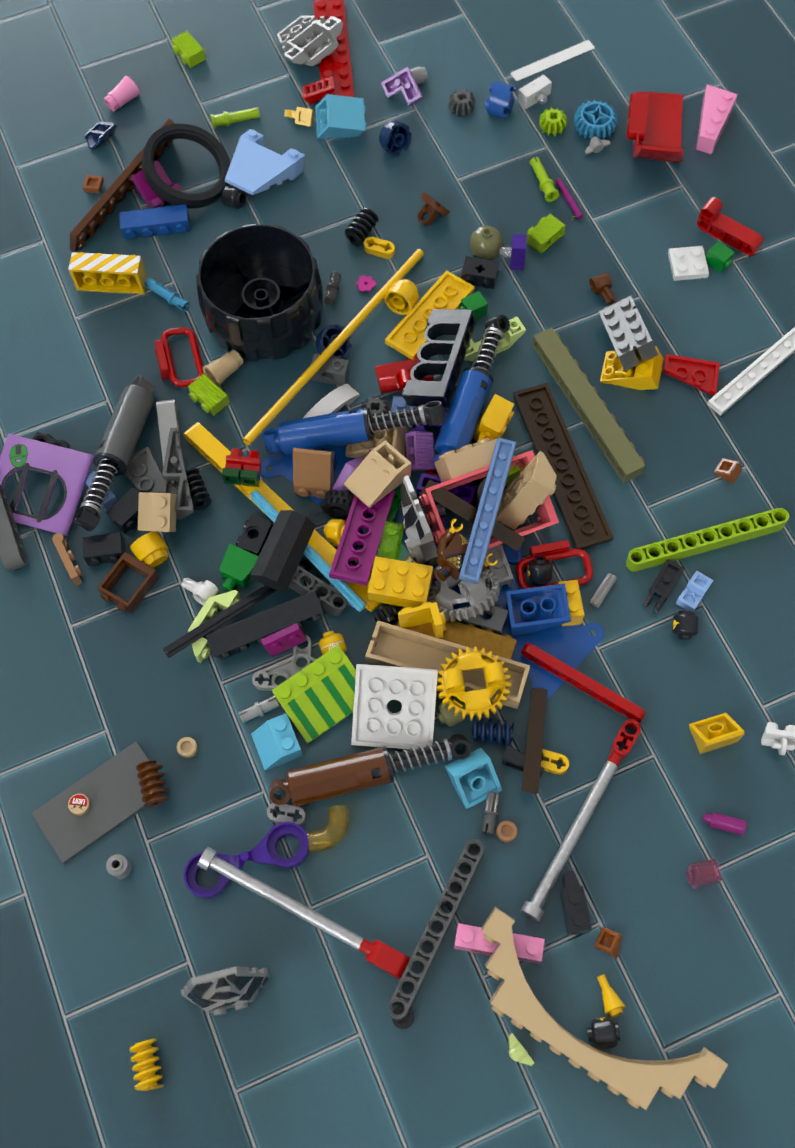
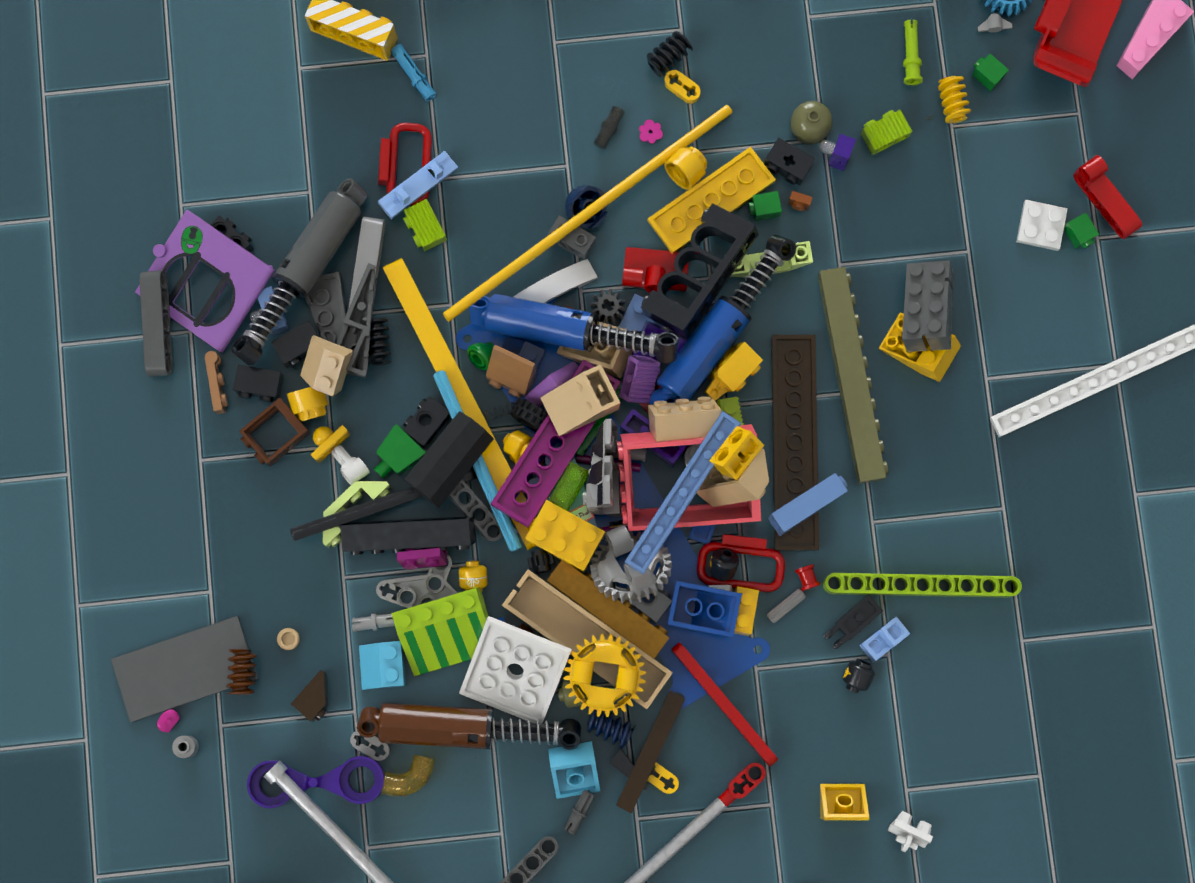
camera: 15 degrees right, 15 degrees up
tile [68,794,90,816] -> none
black wheel [196,224,323,361] -> none
tan plant [203,350,243,387] -> none
hips [221,448,262,487] -> none
yellow bracket [398,602,446,639] -> none
reddish brown tile [417,192,450,226] -> none
dark brown sticker [422,480,525,551] -> none
reddish brown torso [436,519,498,581] -> none
light grey hinge [485,544,514,589] -> none
medium nougat tile [496,821,517,843] -> none
magenta bar [555,178,583,219] -> none
reddish brown axle [589,272,616,305] -> none
red wing [663,354,720,396] -> none
dark orange slope [714,458,742,483] -> none
none -> dark pink piece [157,709,180,733]
none -> dark brown slope [291,670,328,722]
none -> yellow tile [311,425,350,463]
none -> light blue hinge [378,151,458,220]
none -> green brick [467,342,494,370]
none -> yellow brick [709,426,764,480]
none -> medium blue slope [768,473,848,536]
none -> dark orange plate [788,191,813,211]
none -> red bush [795,564,821,591]
none -> yellow piece [938,76,971,124]
none -> green brick [972,54,1009,92]

